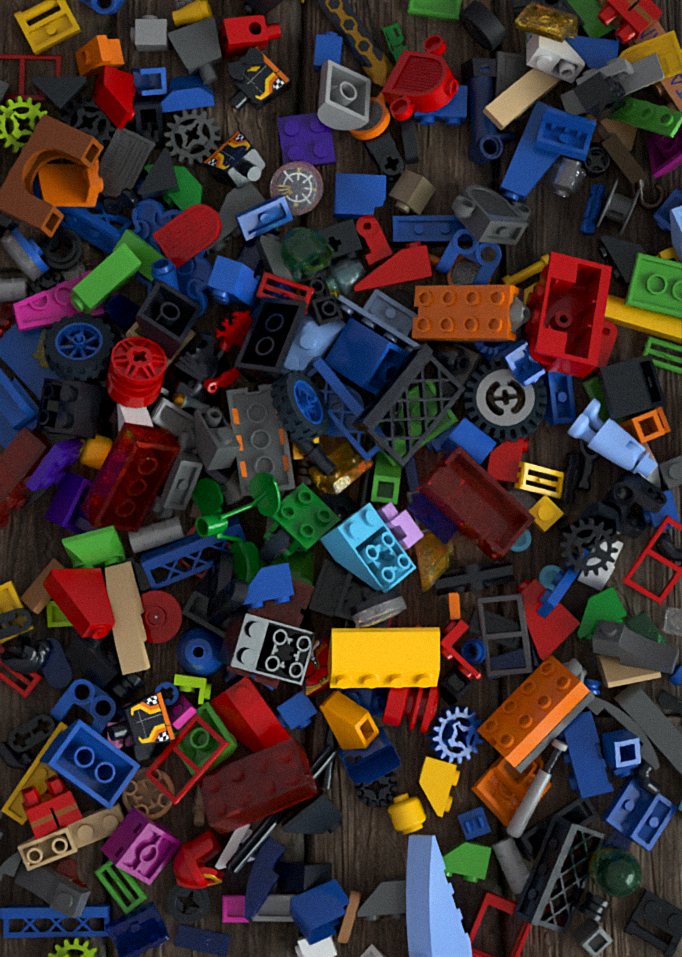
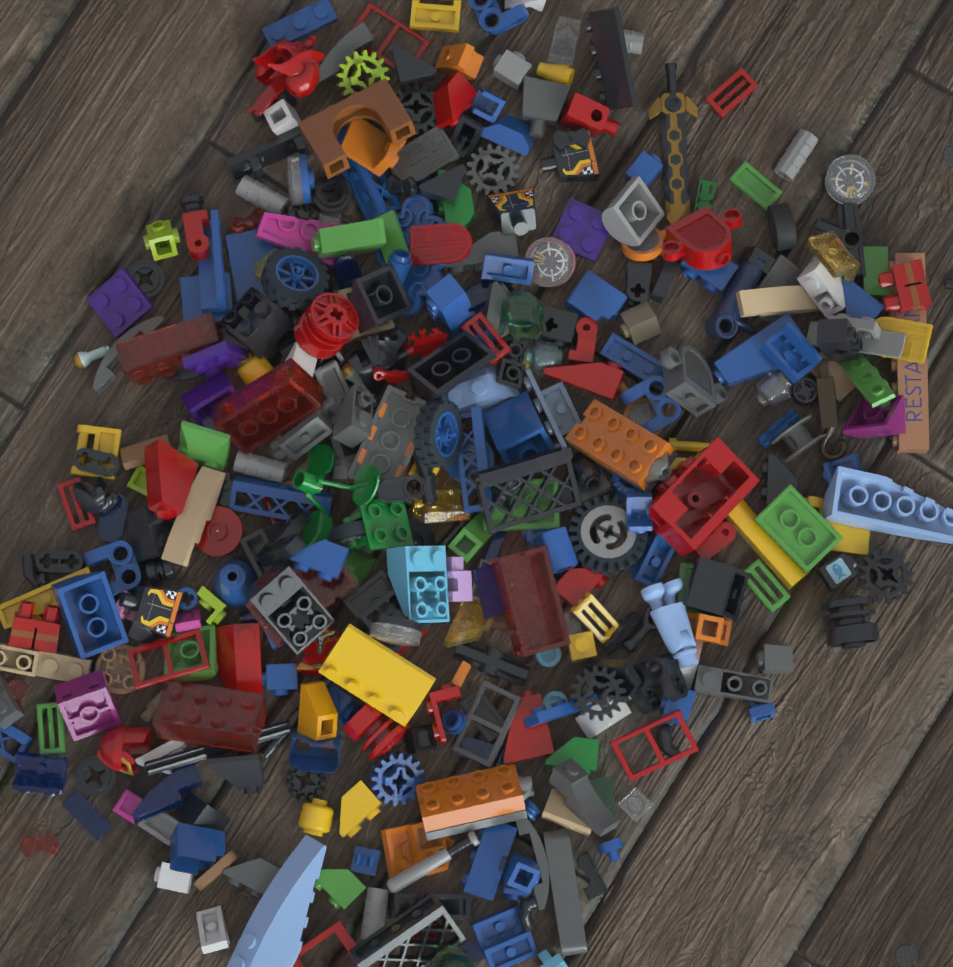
camera: 30 degrees right, 5 degrees down
none -> black piece [375,475,426,503]

